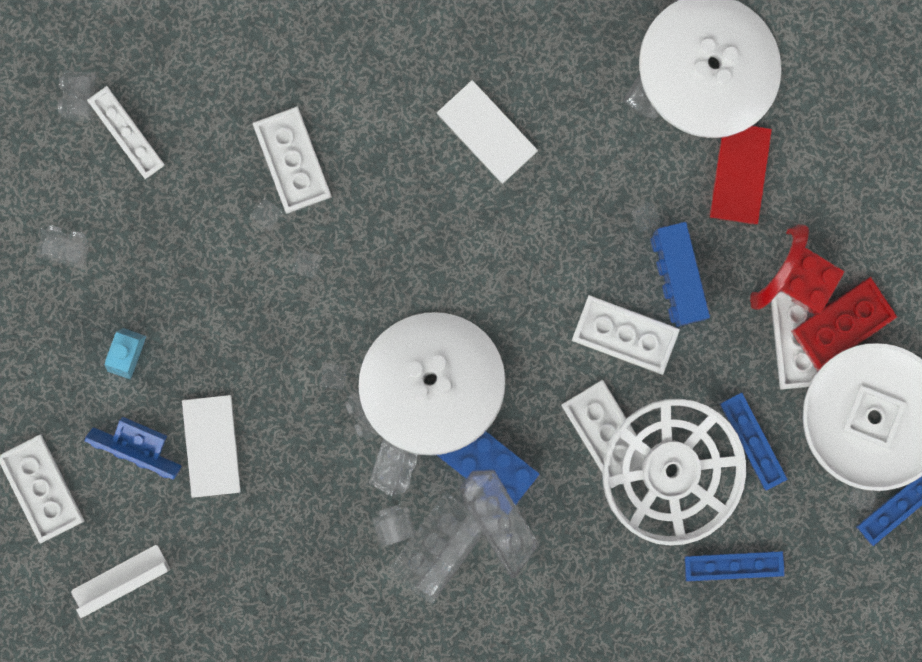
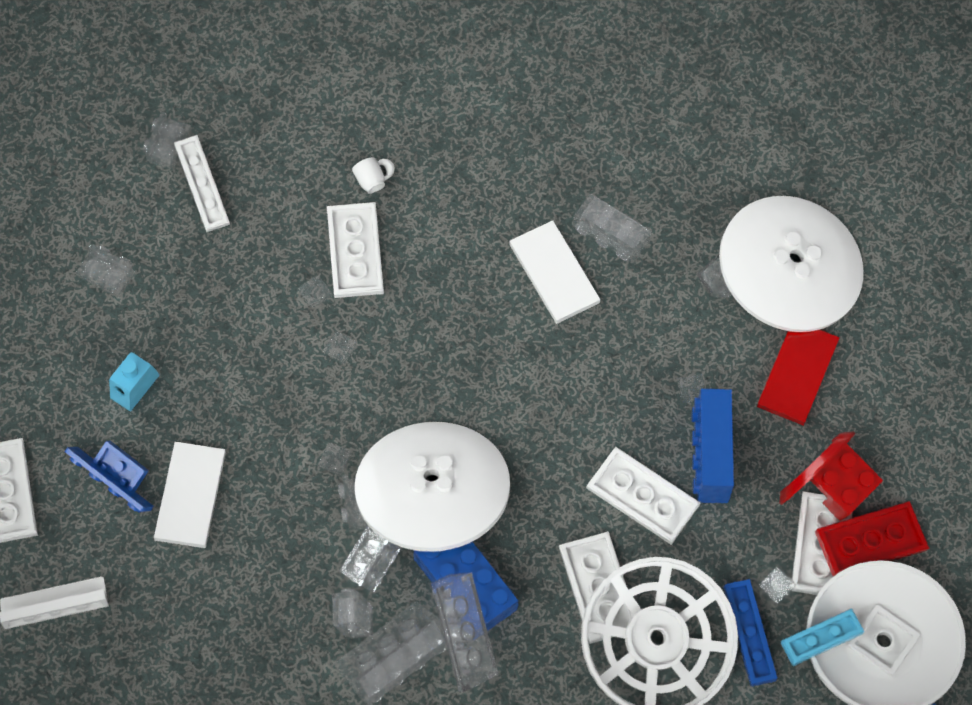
camera: 15 degrees right, 20 degrees down
none -> white piece [352,157,395,194]
none -> clear brick [573,193,652,263]
none -> clear tile [759,567,797,604]
none -> medium azure tile [781,608,864,666]

